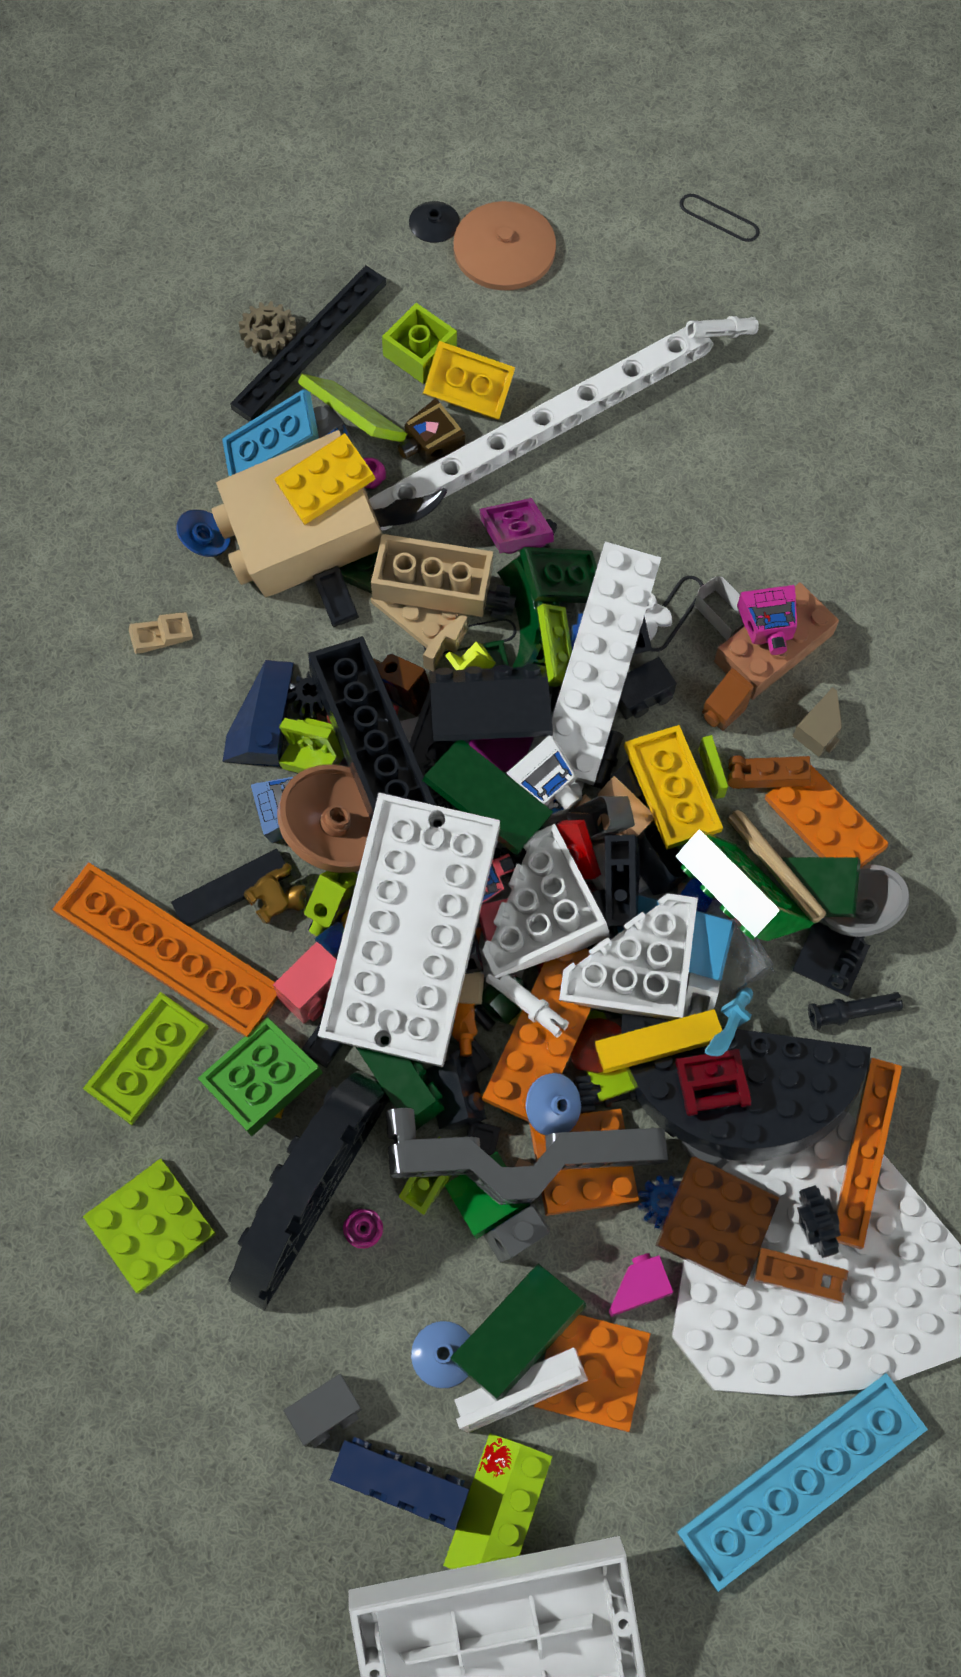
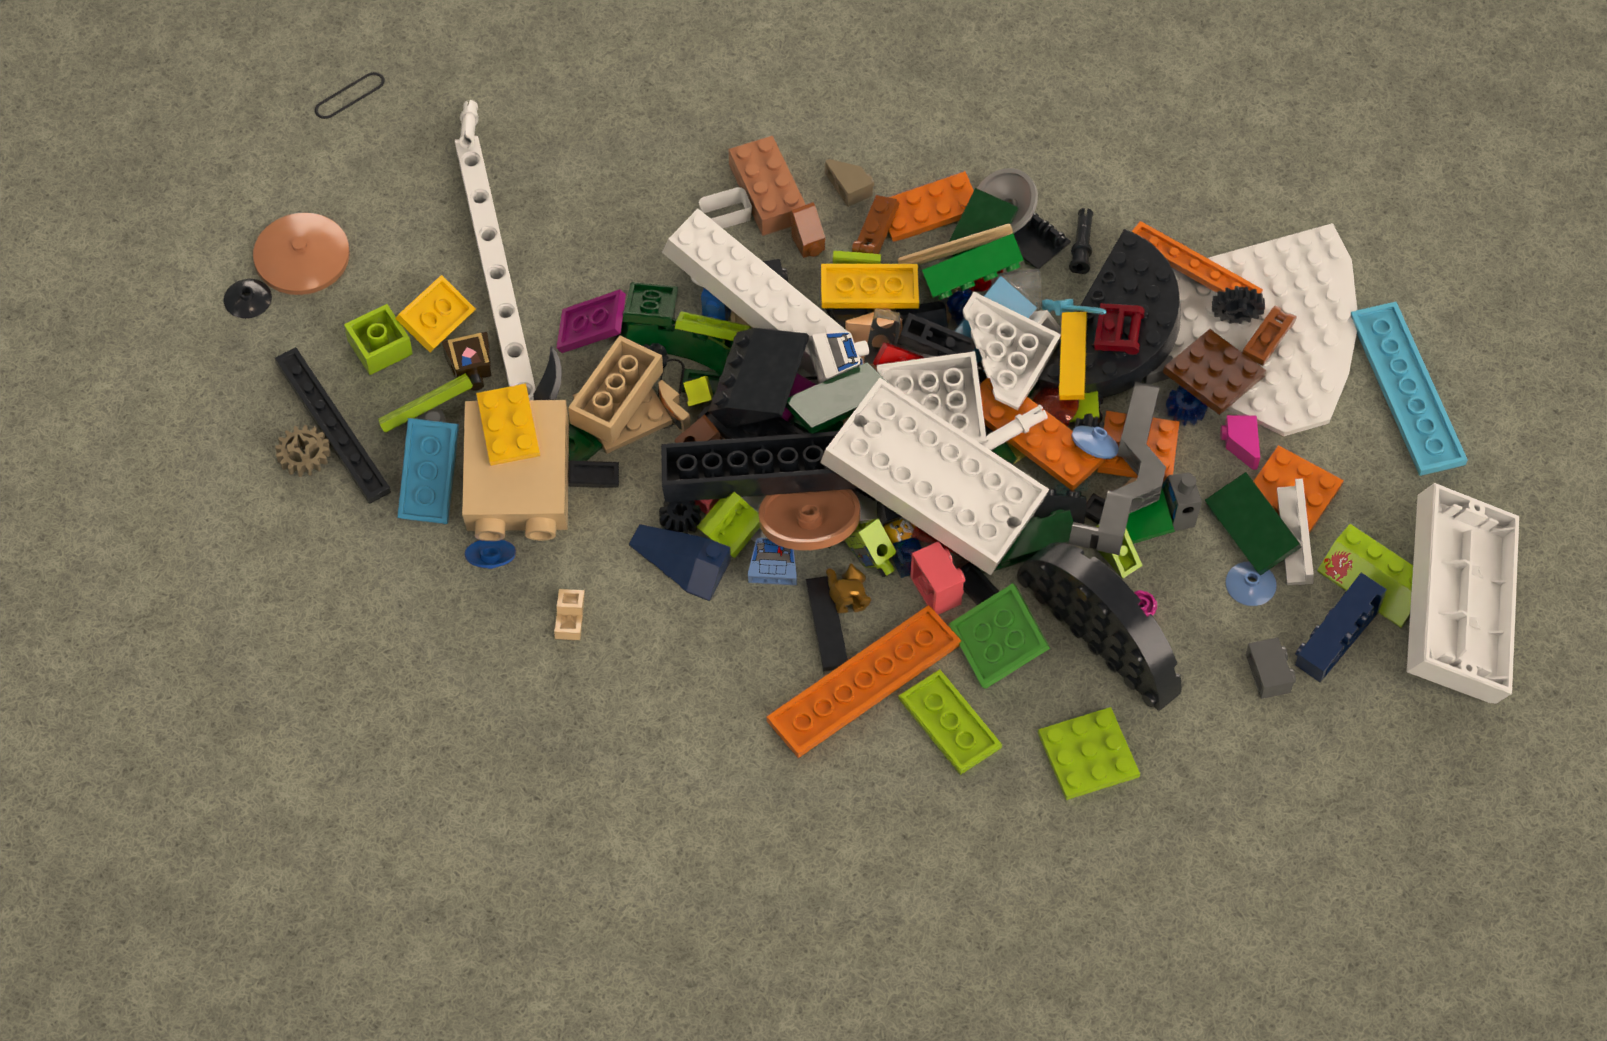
camera: 70 degrees left, 10 degrees down
dark pink torso [737,585,797,655] -> none

